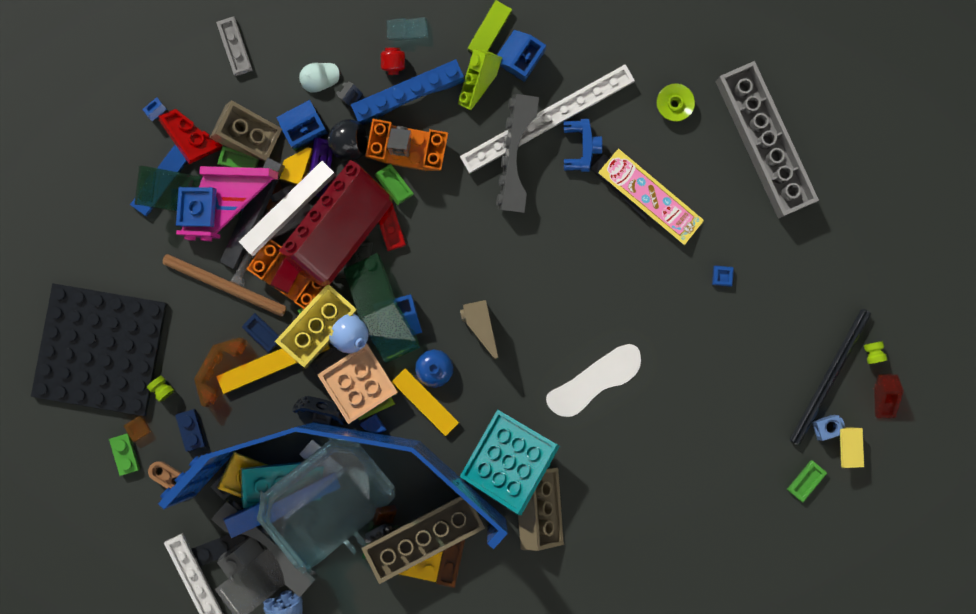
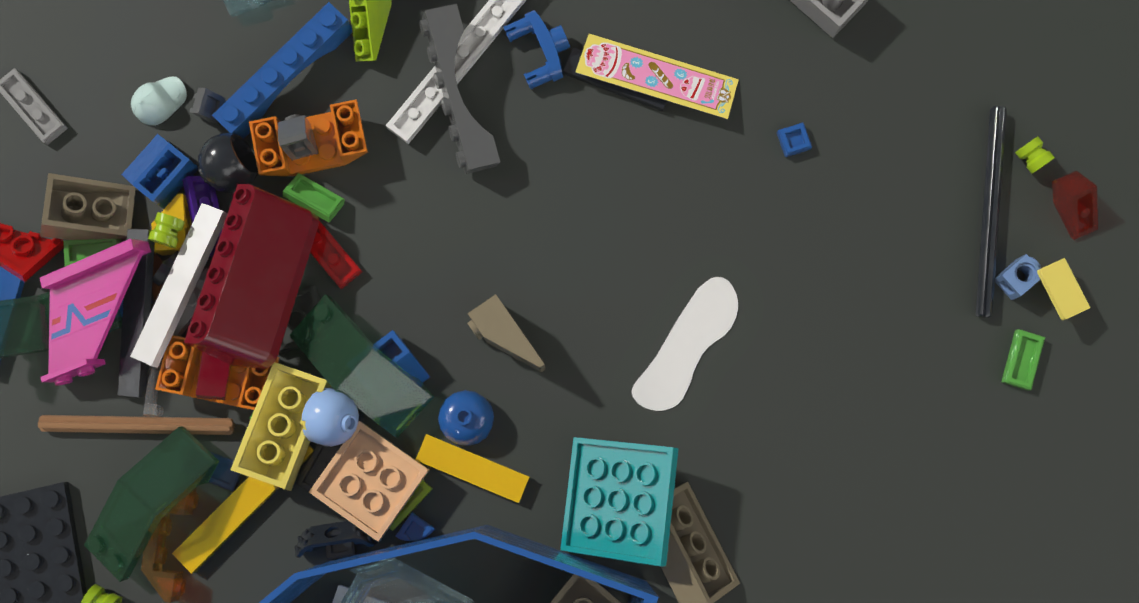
camera: 20 degrees left, 5 degrees down
blue plate [176,187,217,227] -> none
red head [380,48,405,75] -> none
none -> clear green windscreen [84,426,219,582]
none -> lime wheel [148,212,185,248]

